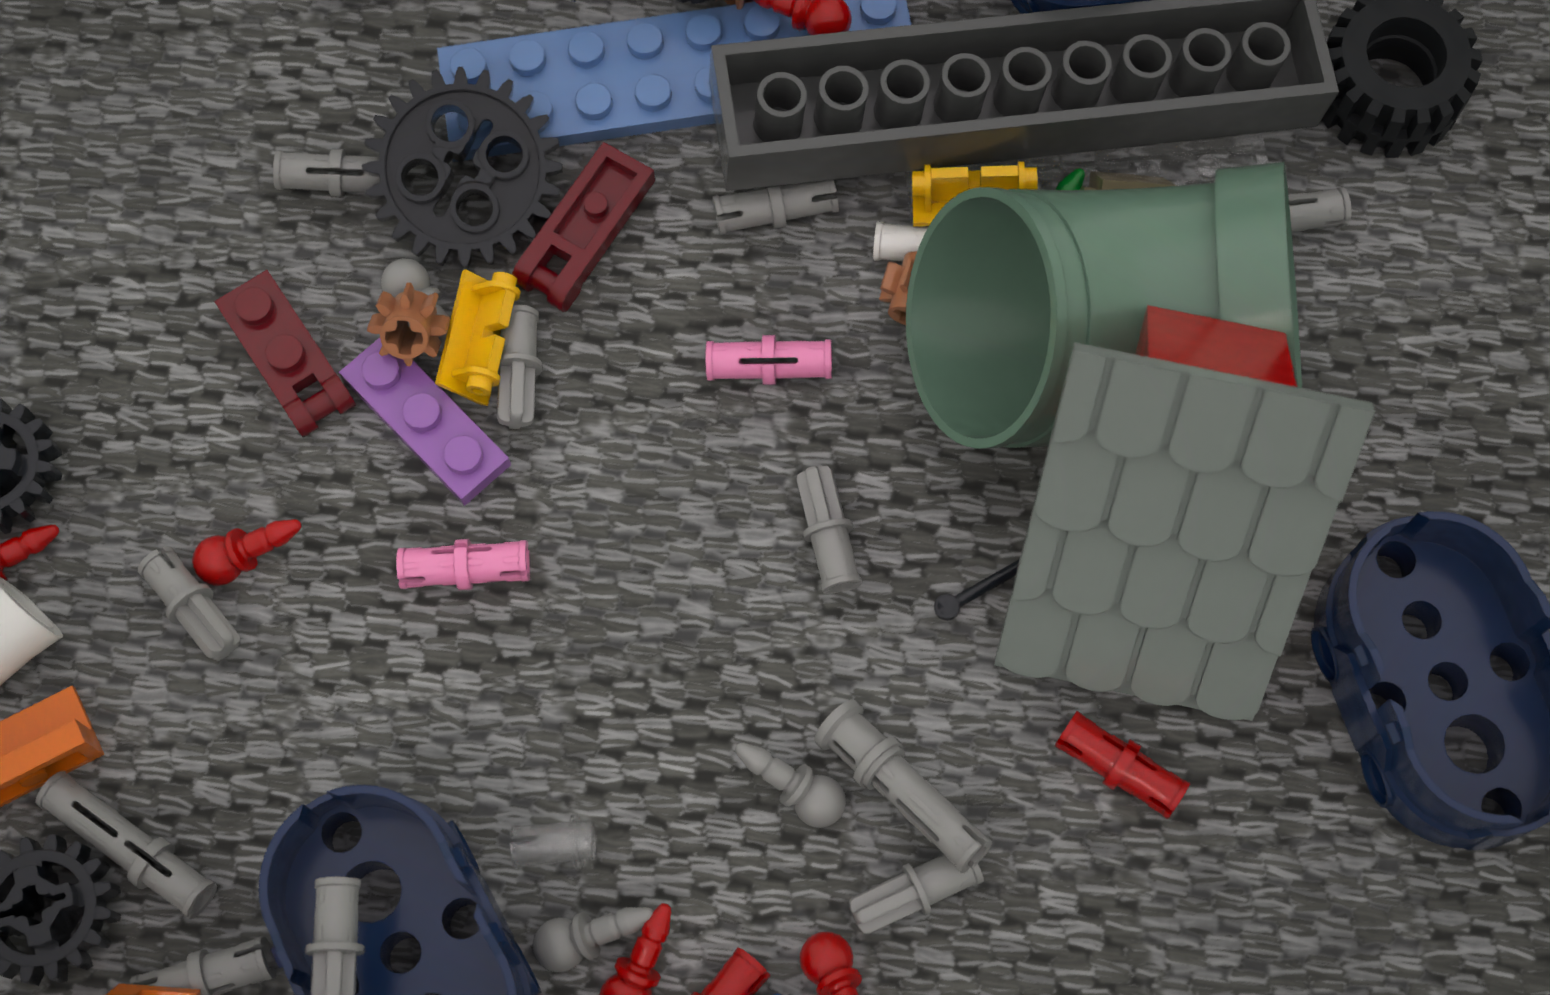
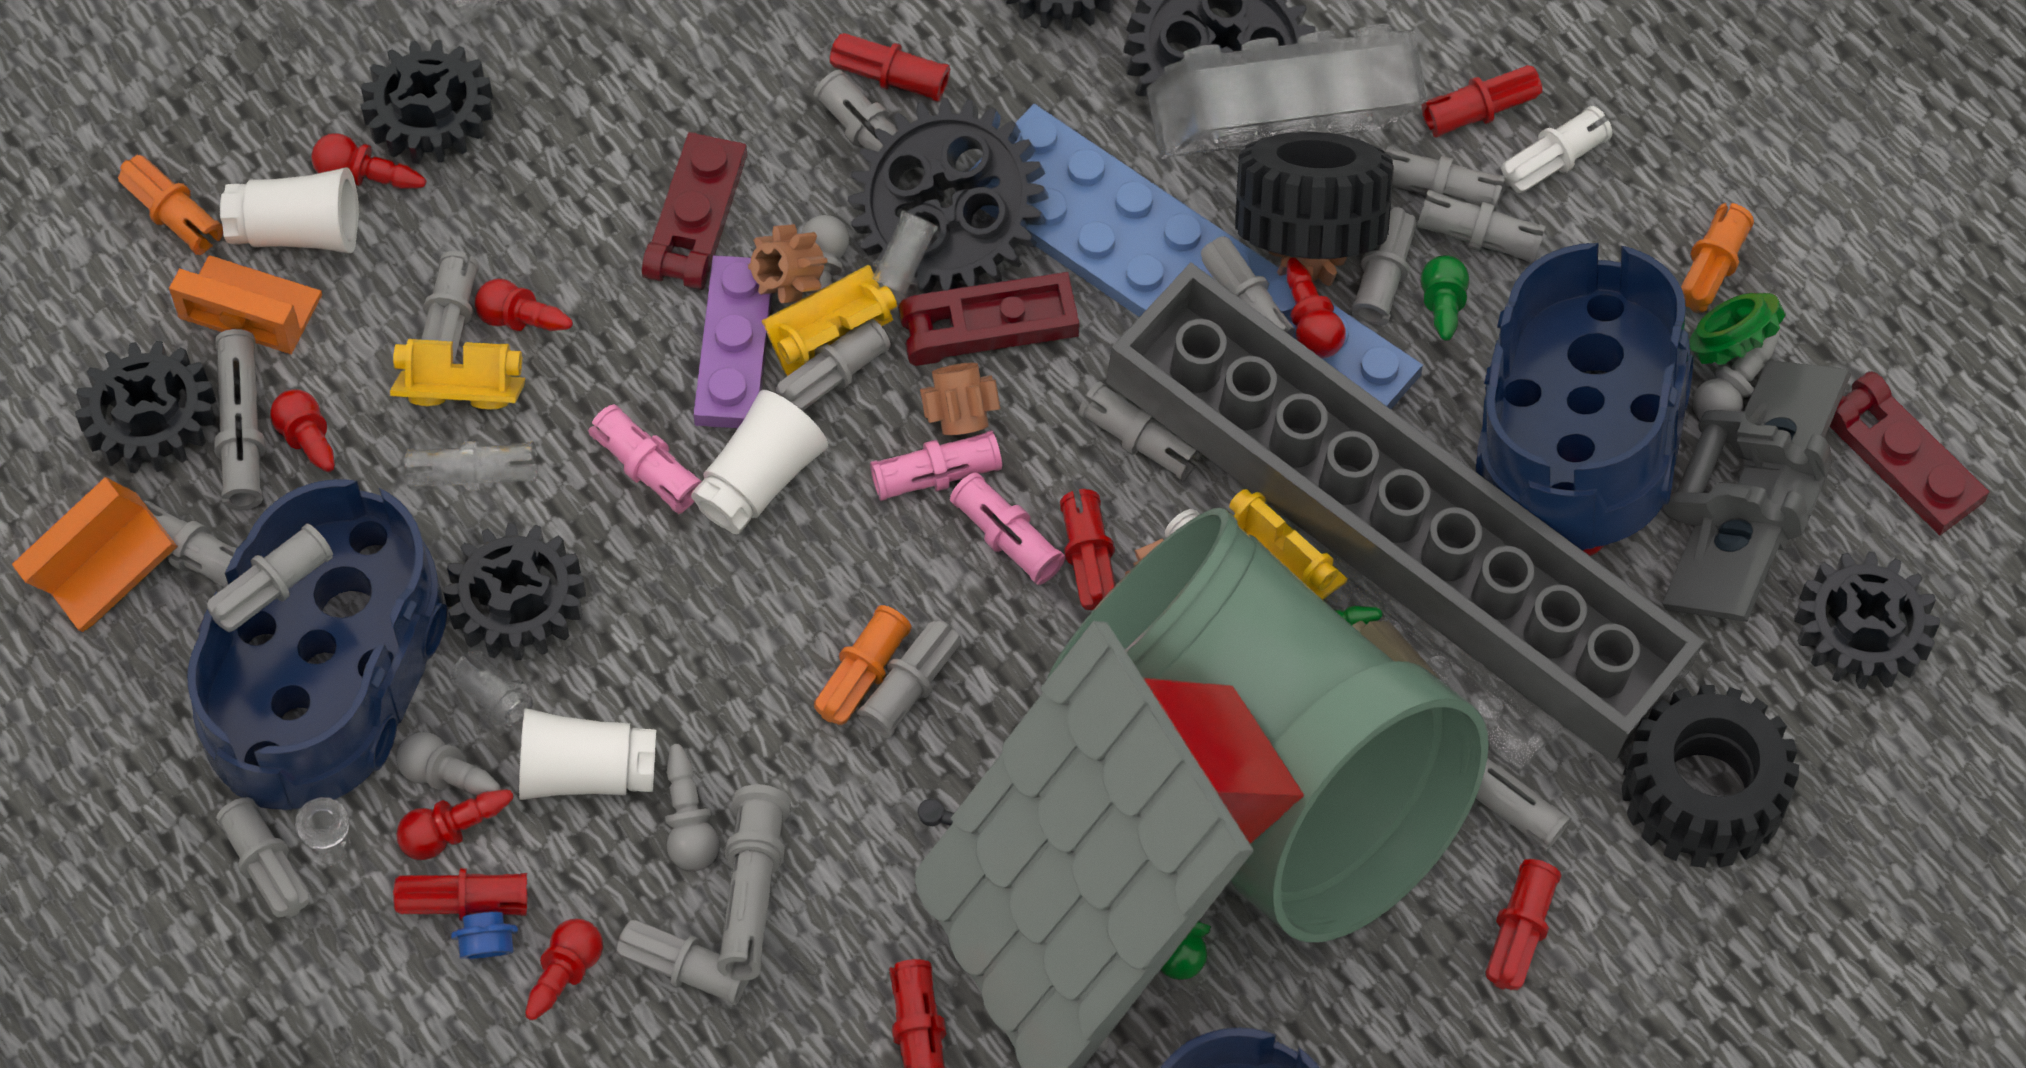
camera: 45 degrees right, 10 degrees down
none -> red bar [270,389,335,472]
none -> yellow hinge [390,338,525,409]
none -> clear pin [405,440,538,491]
none -> black gear [443,523,586,661]
none -> white plant [519,708,656,800]
none -> white plant [691,390,828,534]
none -> orange axle [814,605,912,725]
none -> red axle [830,33,951,102]
none -> bright pink pin [870,430,1002,501]
none -> clear pin [872,210,938,294]
none -> nougat gear [920,363,1001,435]
none -> red axle [1060,489,1116,610]
none -> light grey axle [1201,236,1295,336]
none -> red axle [1485,859,1562,991]

